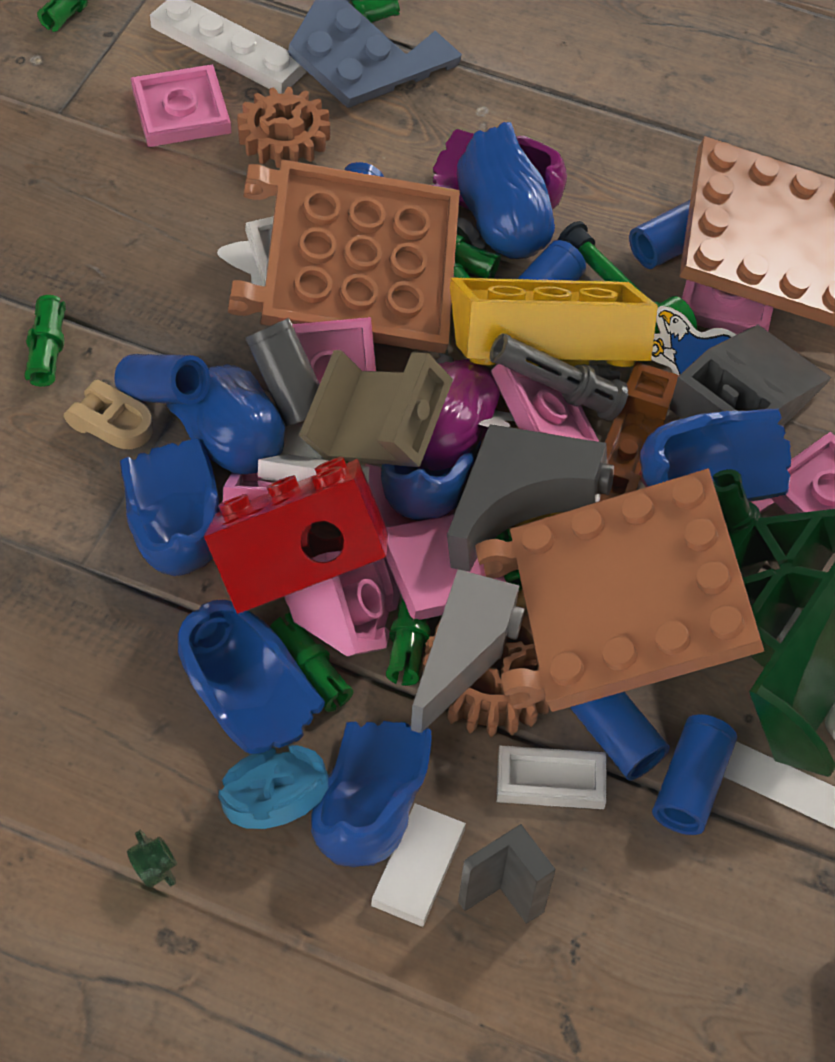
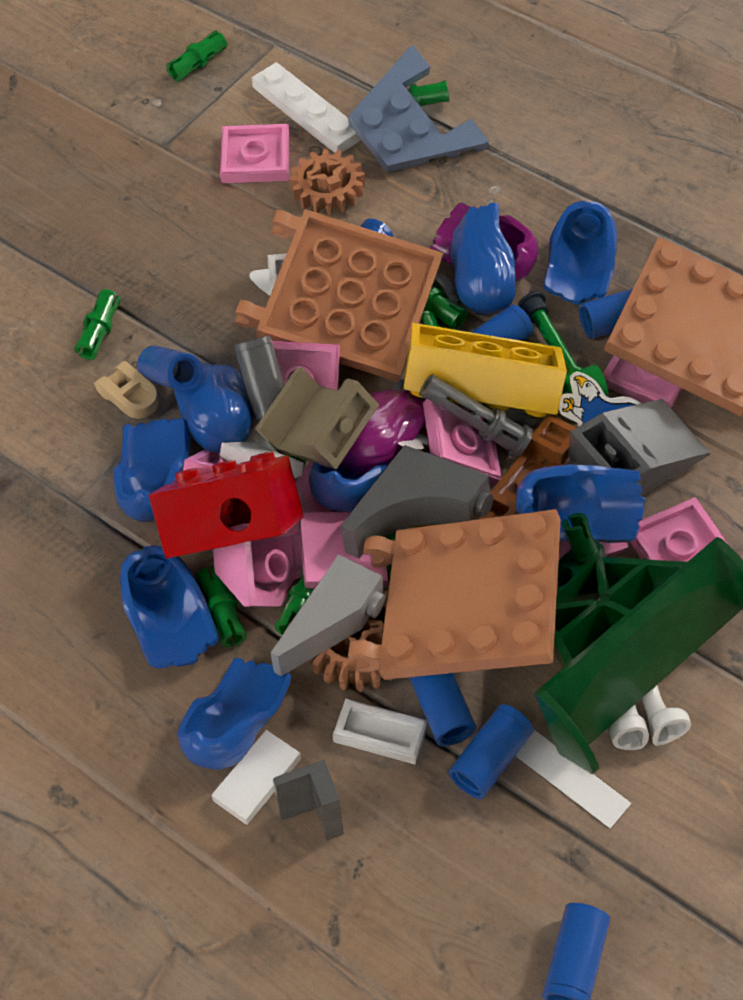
camera: 20 degrees right, 0 degrees up
clear green plate [127,829,177,888] -> none
dark azure tile [218,745,328,829] -> none
none -> blue hair [543,201,617,305]

